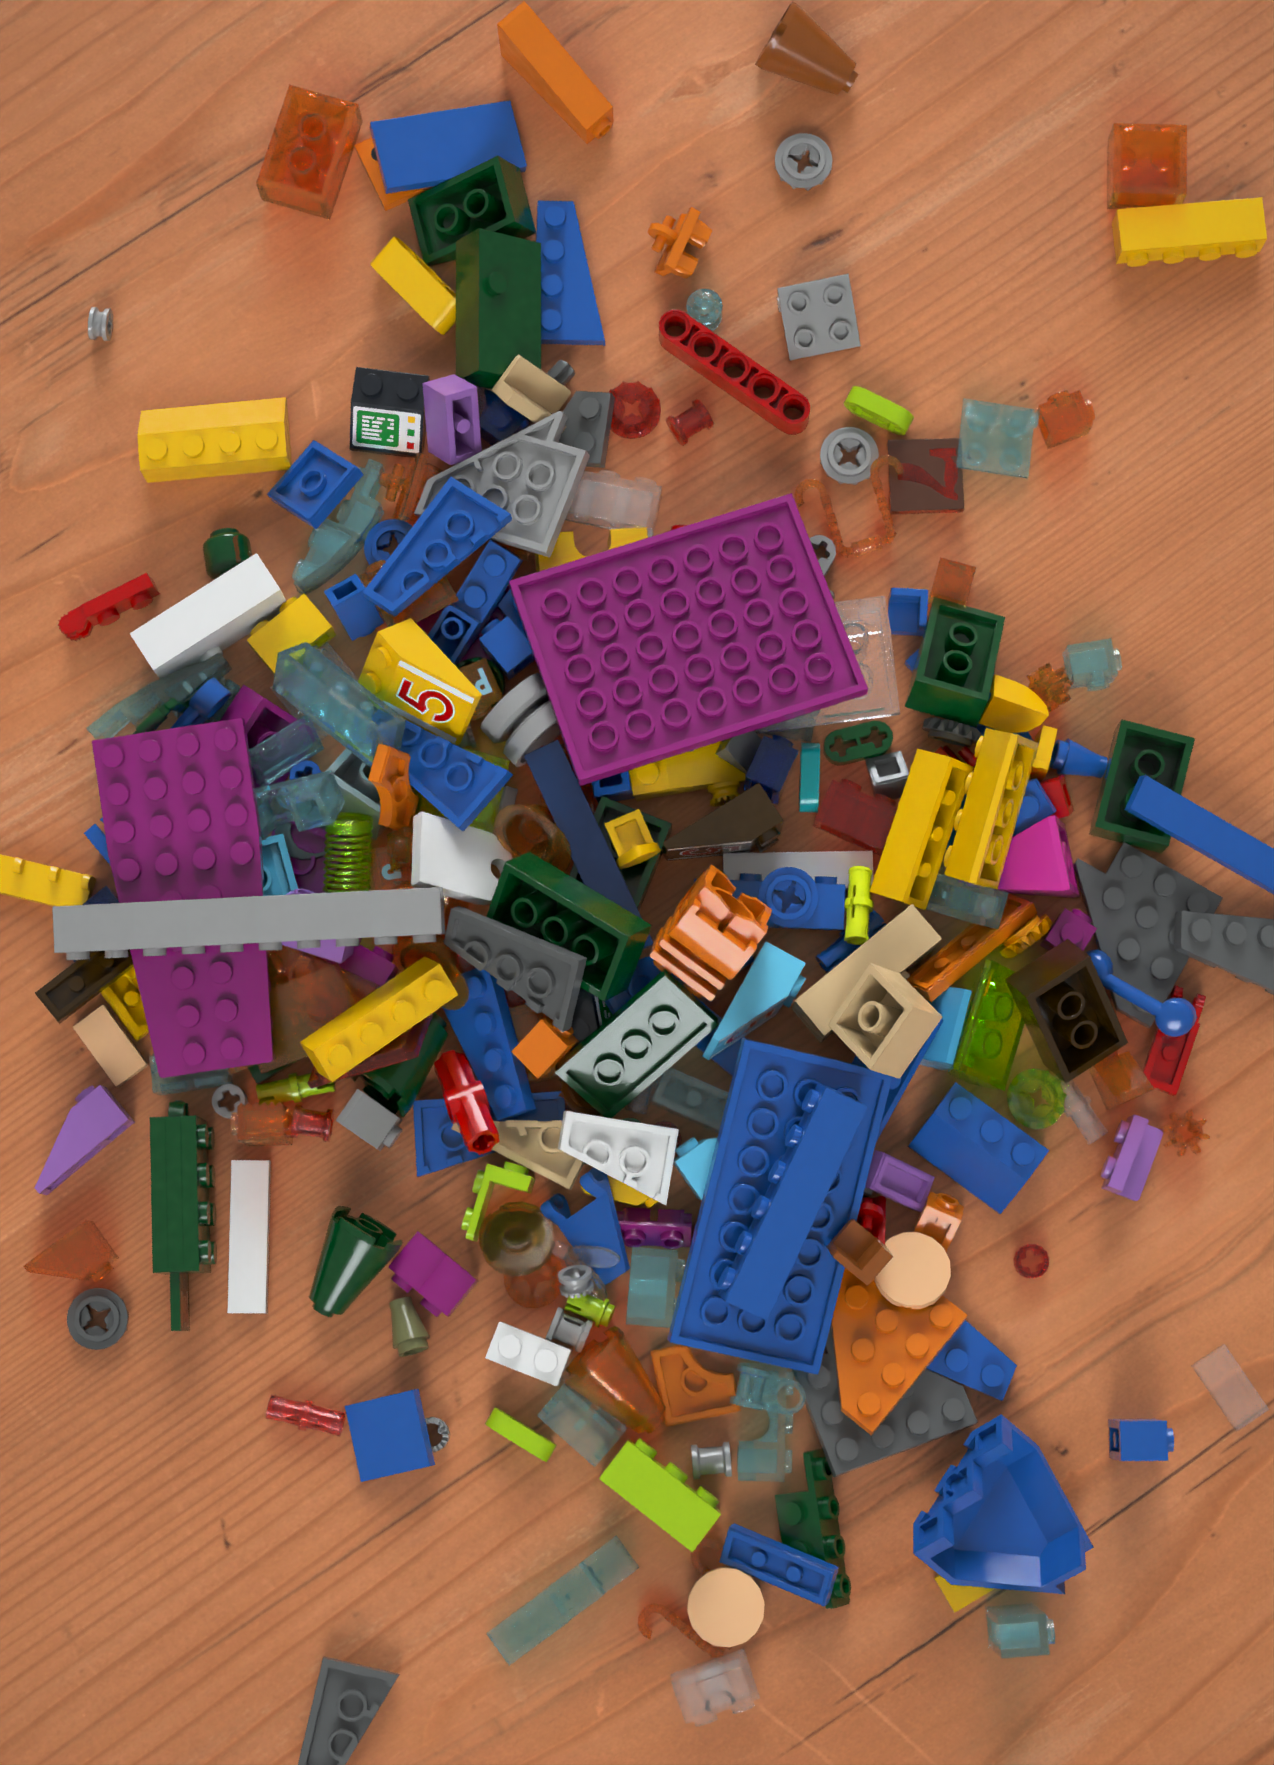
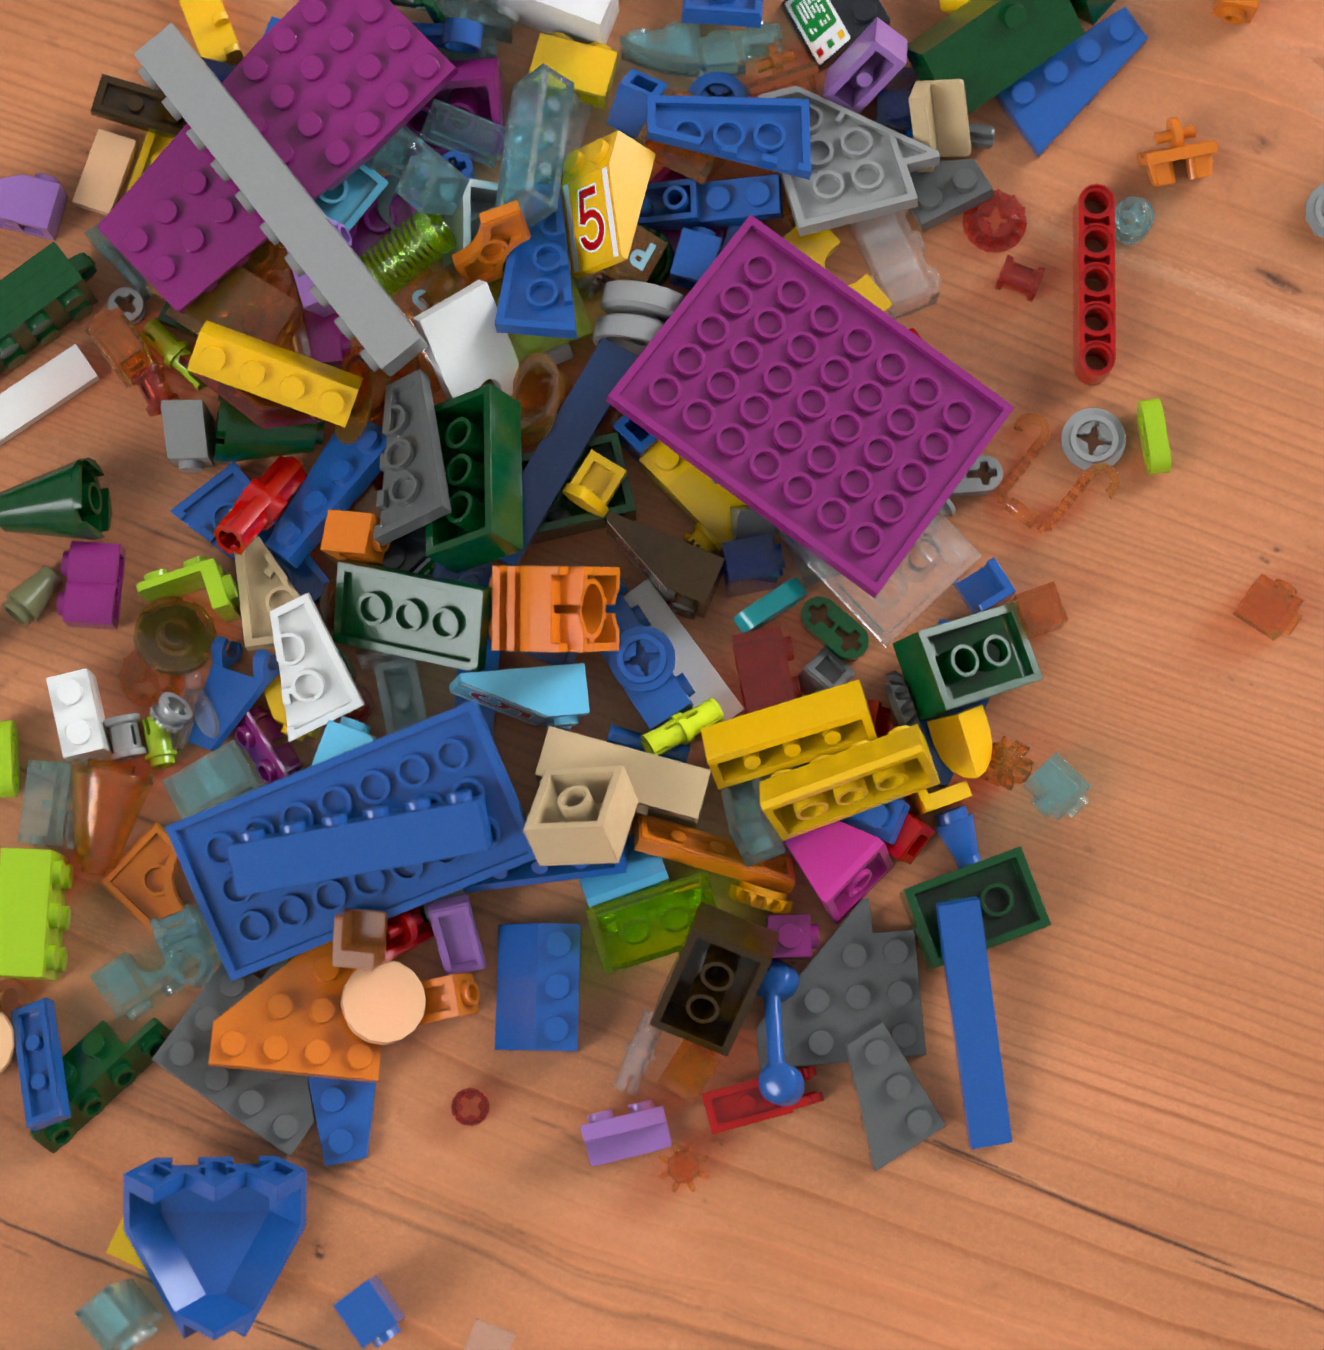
camera: 50 degrees right, 0 degrees up
light grey bush [691,1442,732,1479] -> none
light grey hinge [777,274,861,361] -> none
reddish brown tile [887,438,964,515] -> none
clear light blue hinge [956,398,1039,479] -> none
clear neon green gear [1007,1068,1067,1129] -> none

